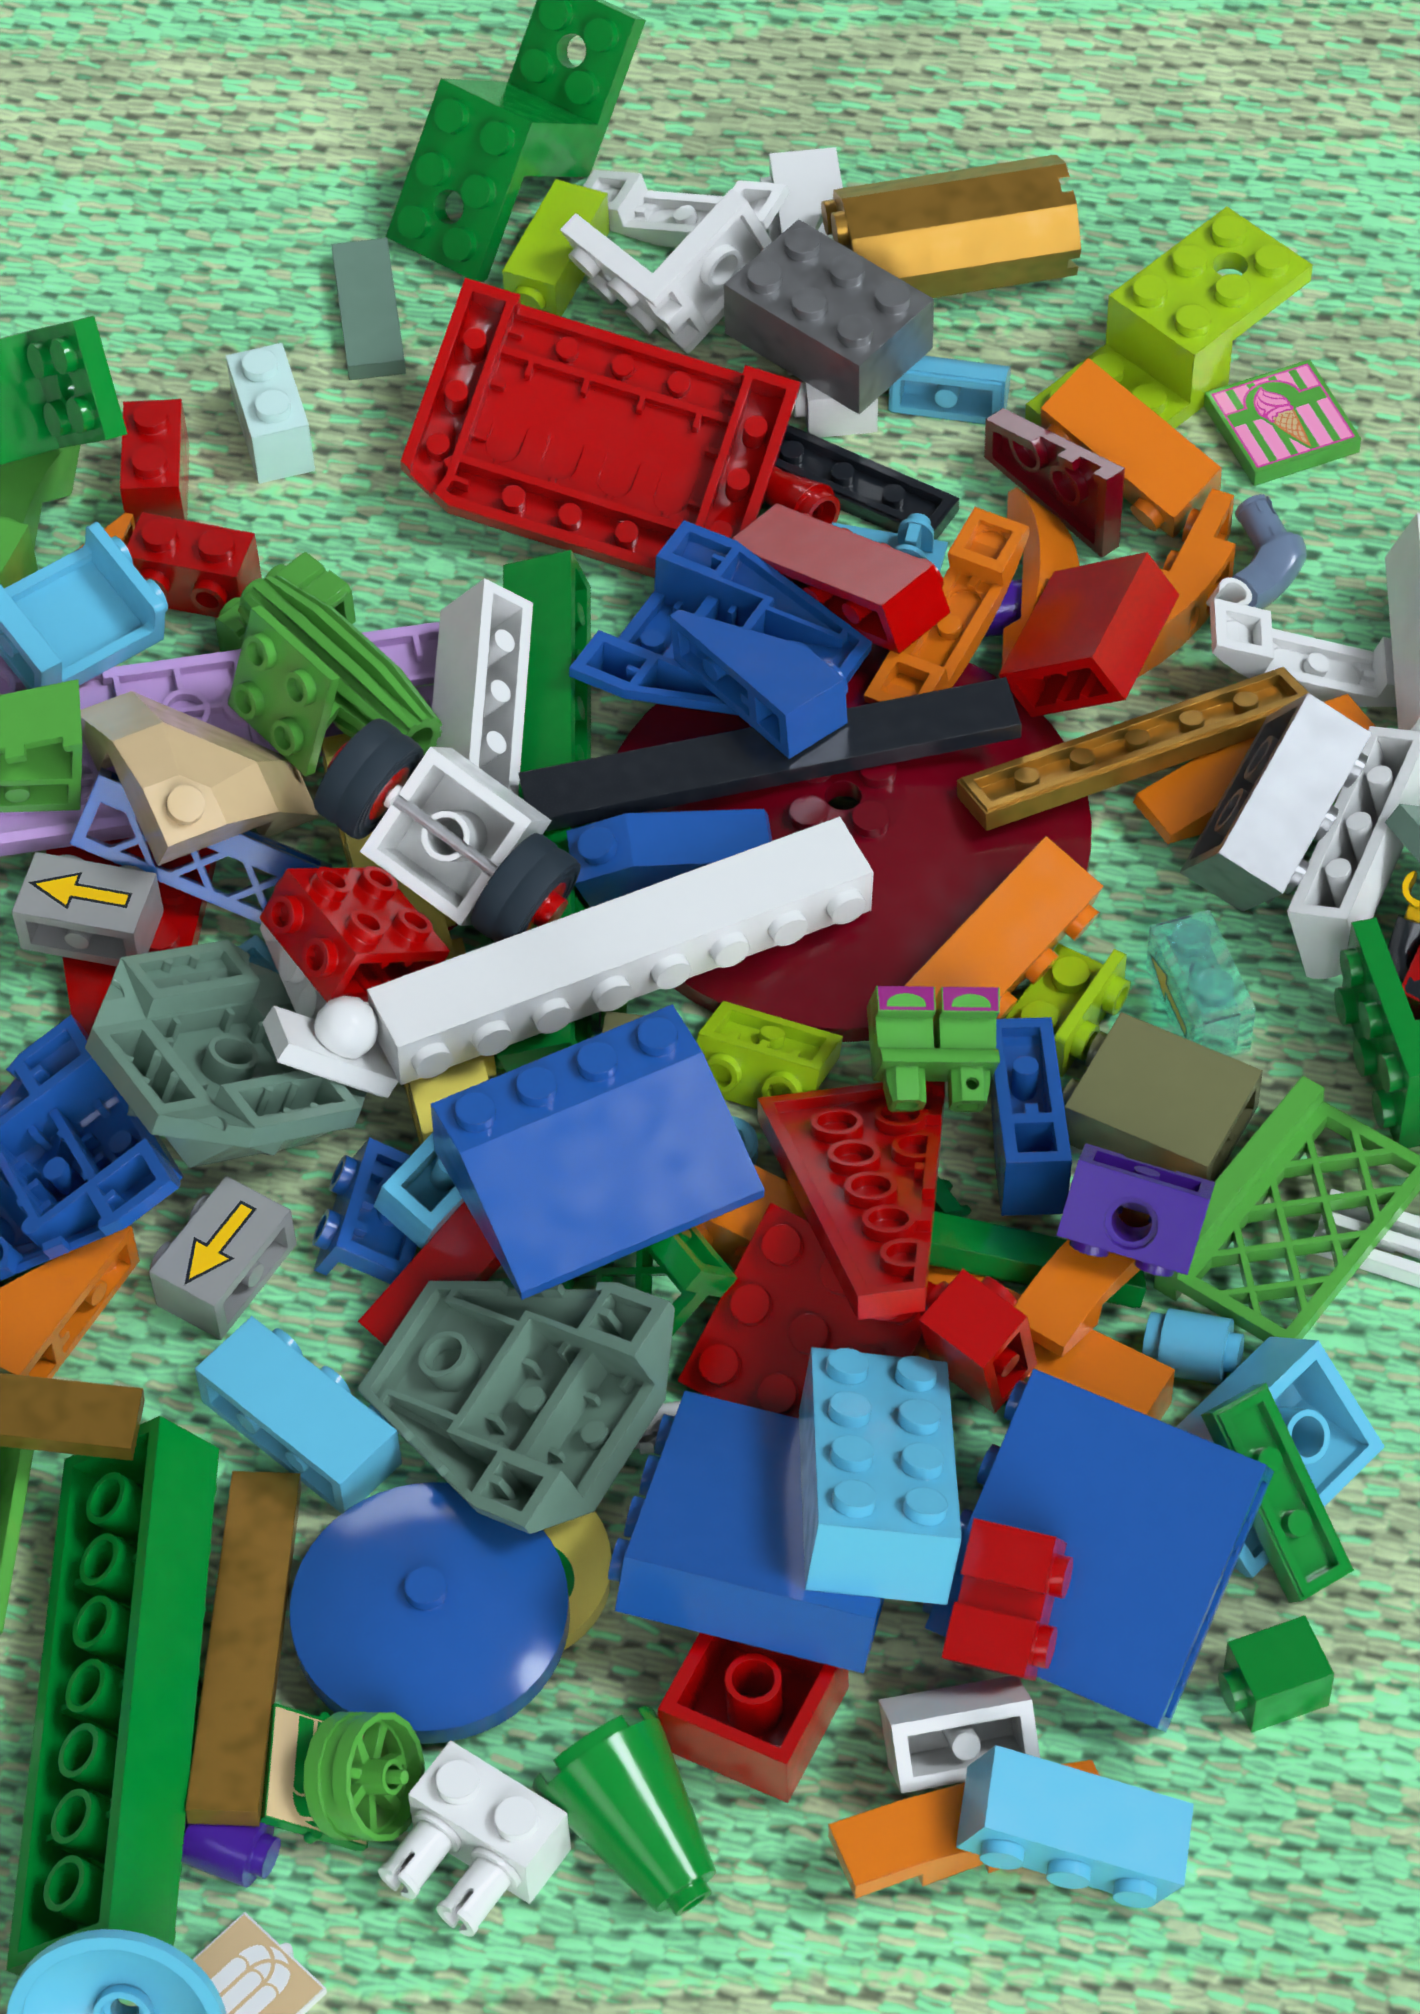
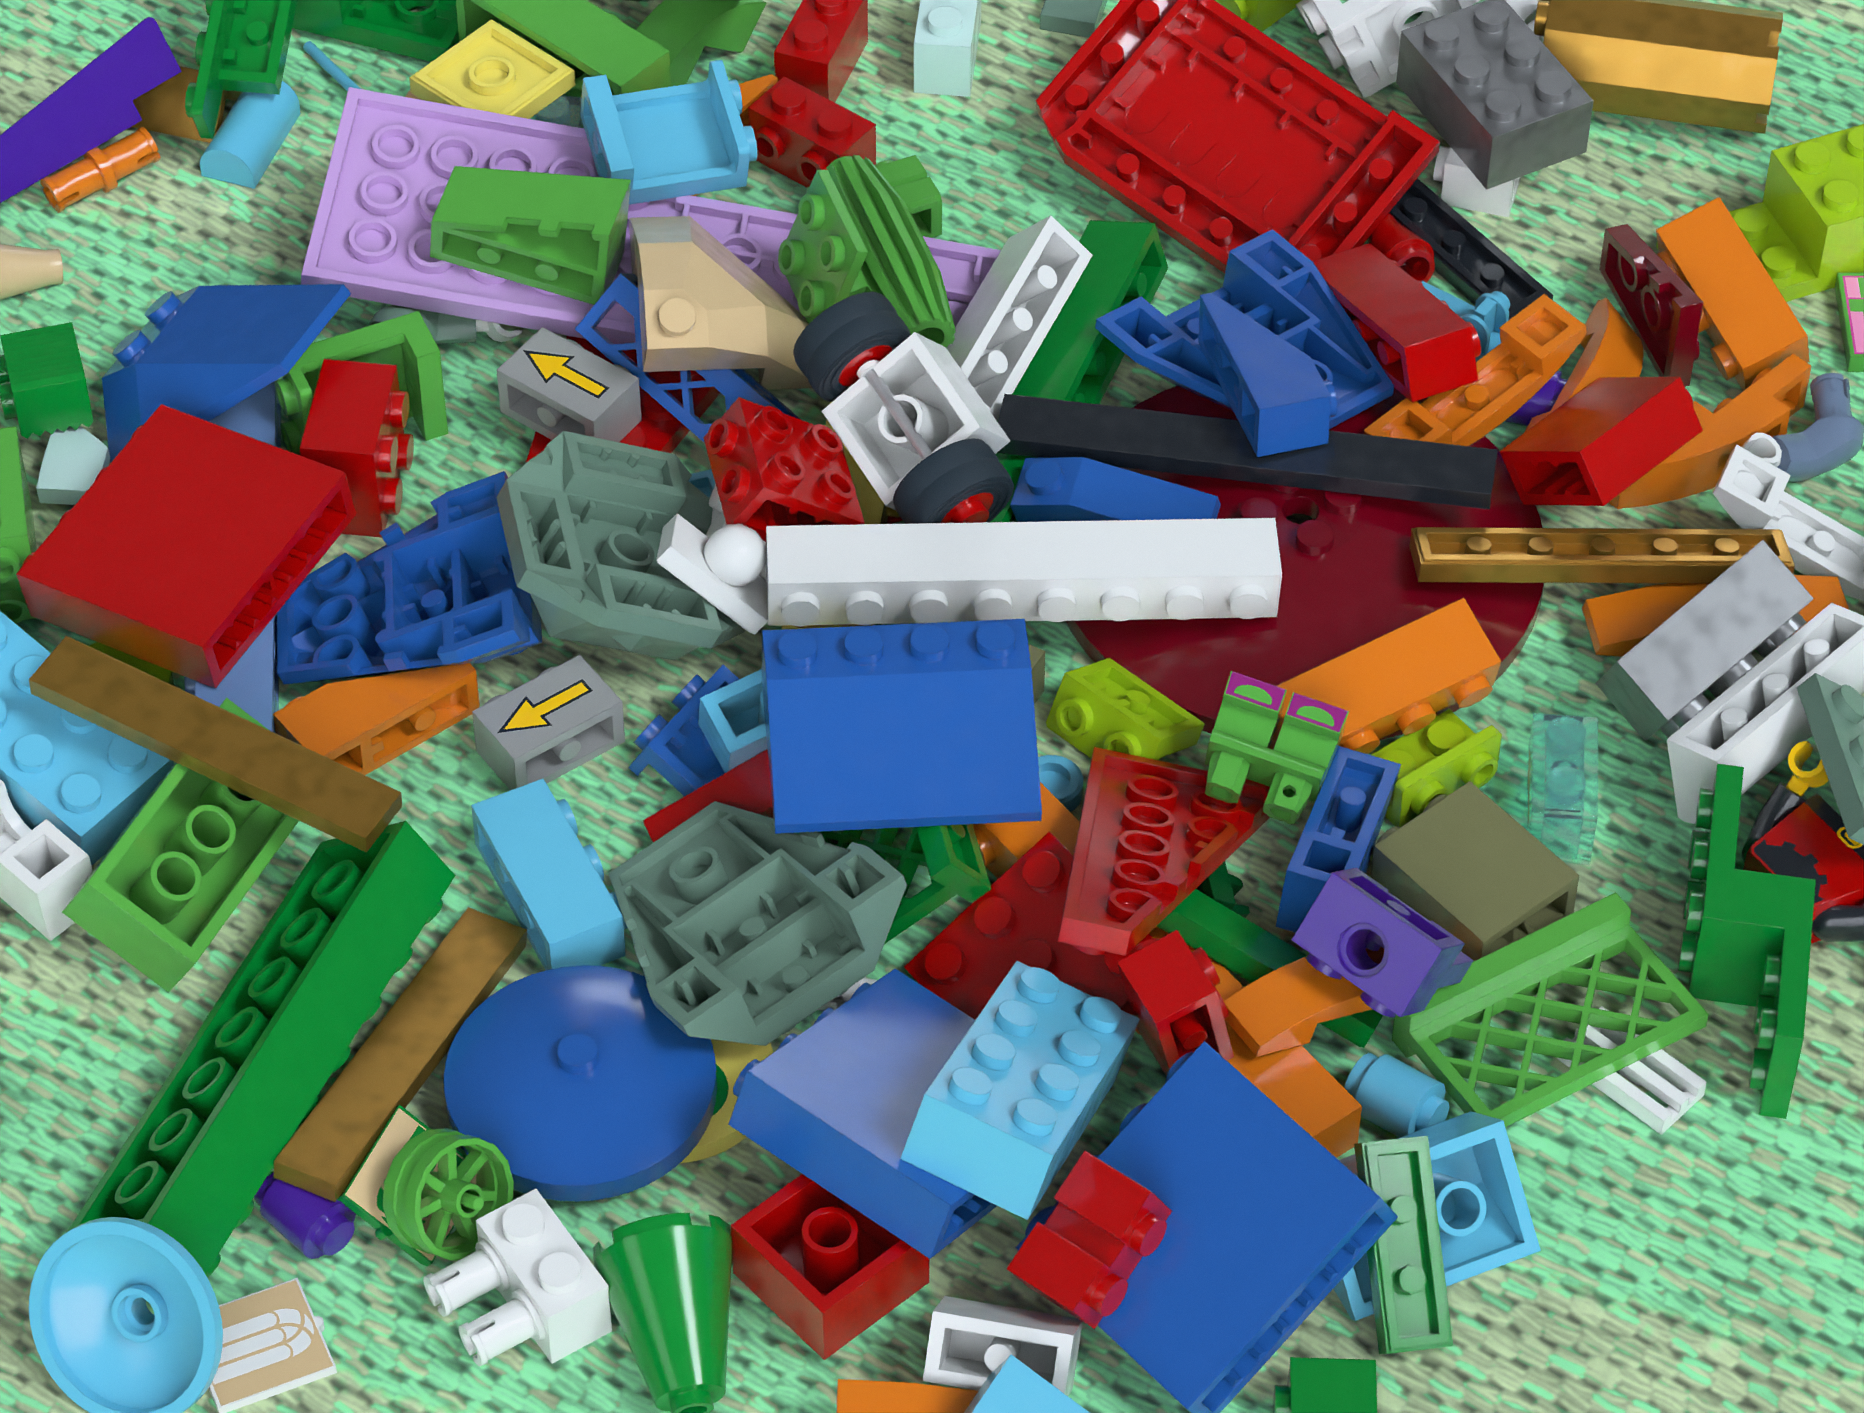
camera: 20 degrees right, 5 degrees down
medium azure brick [888,356,1011,424] -> none

